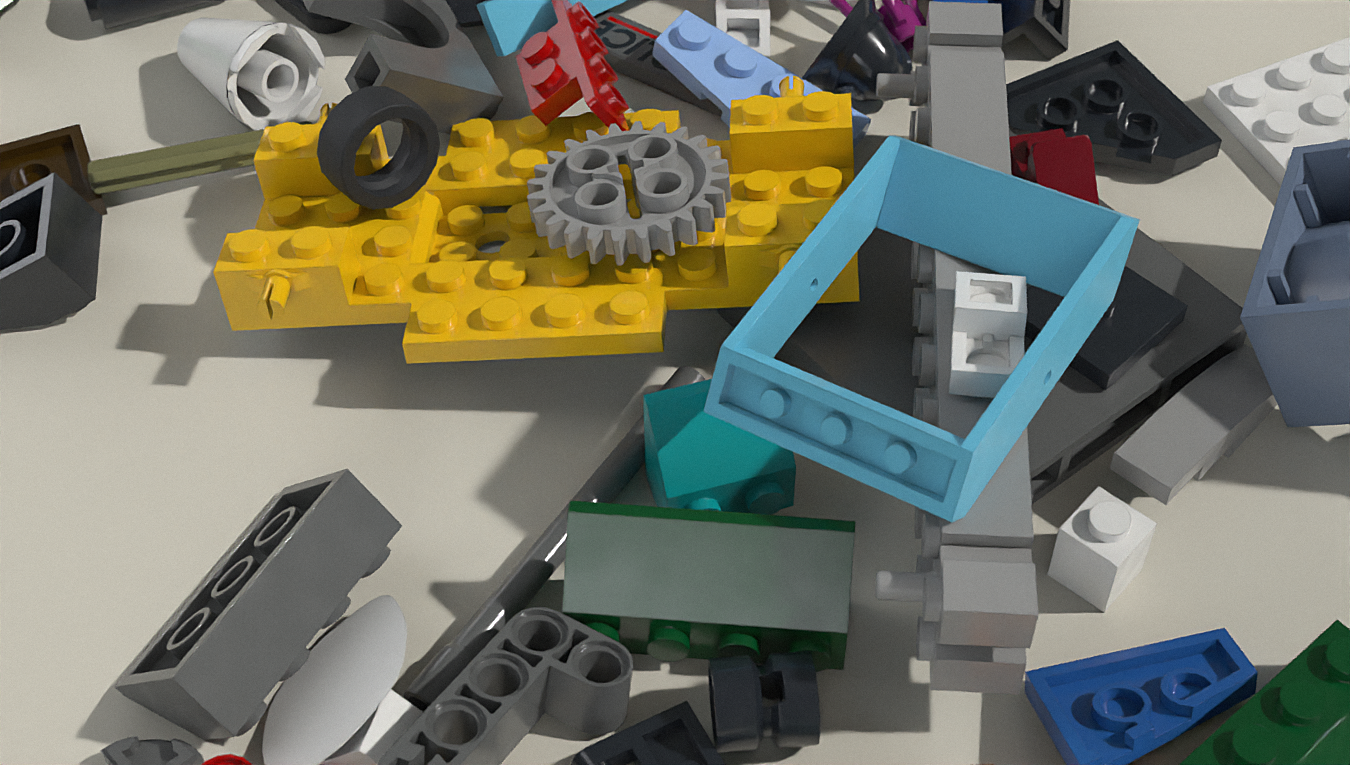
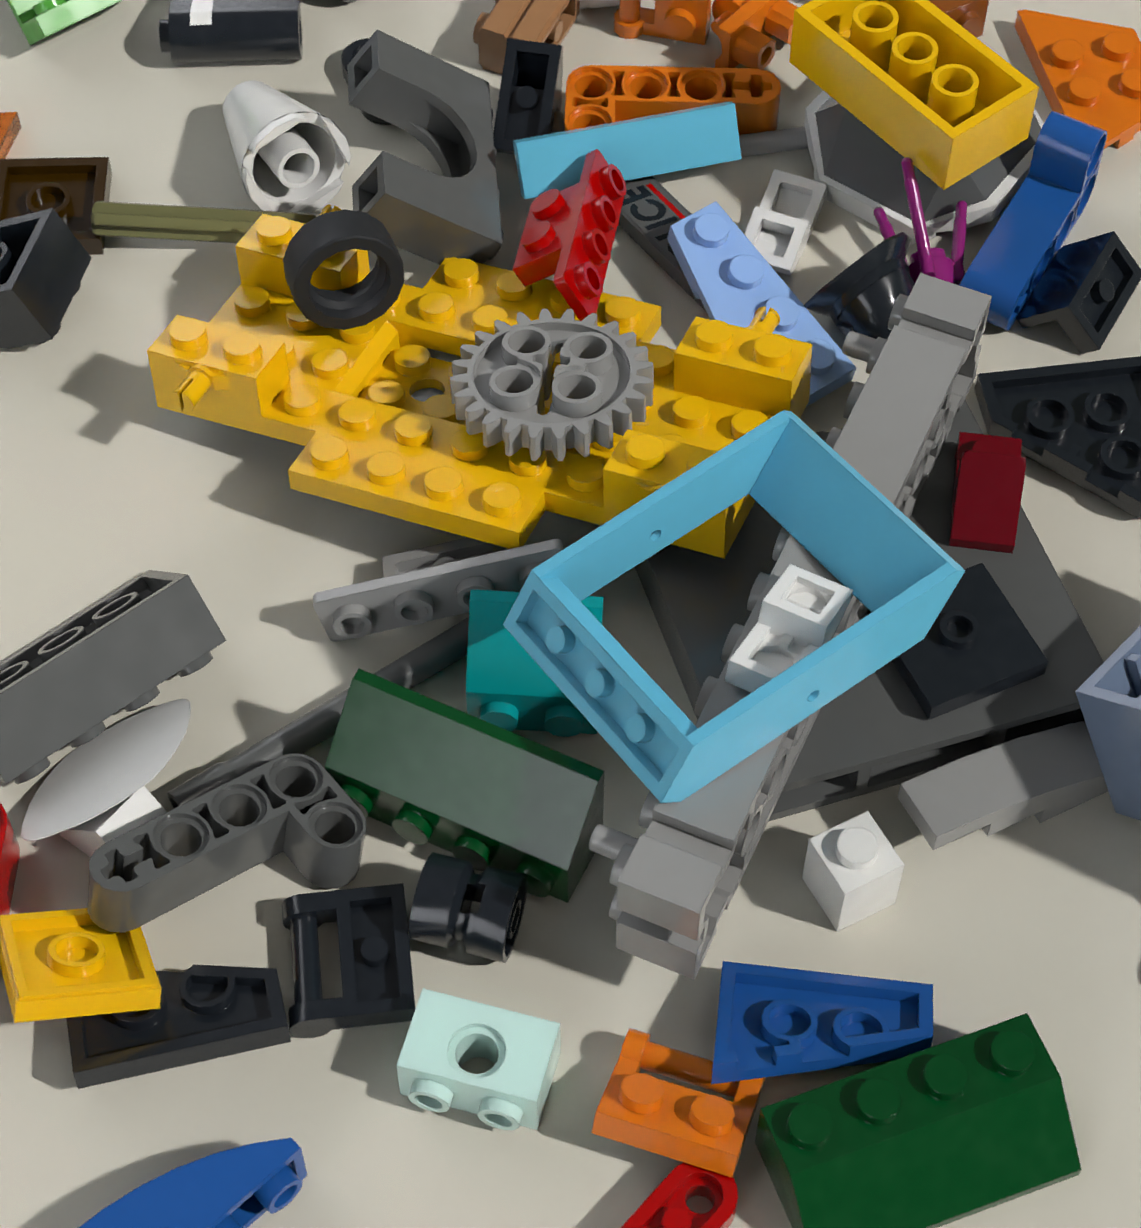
camera: 20 degrees right, 5 degrees up
none -> light grey bracket [313,537,564,642]

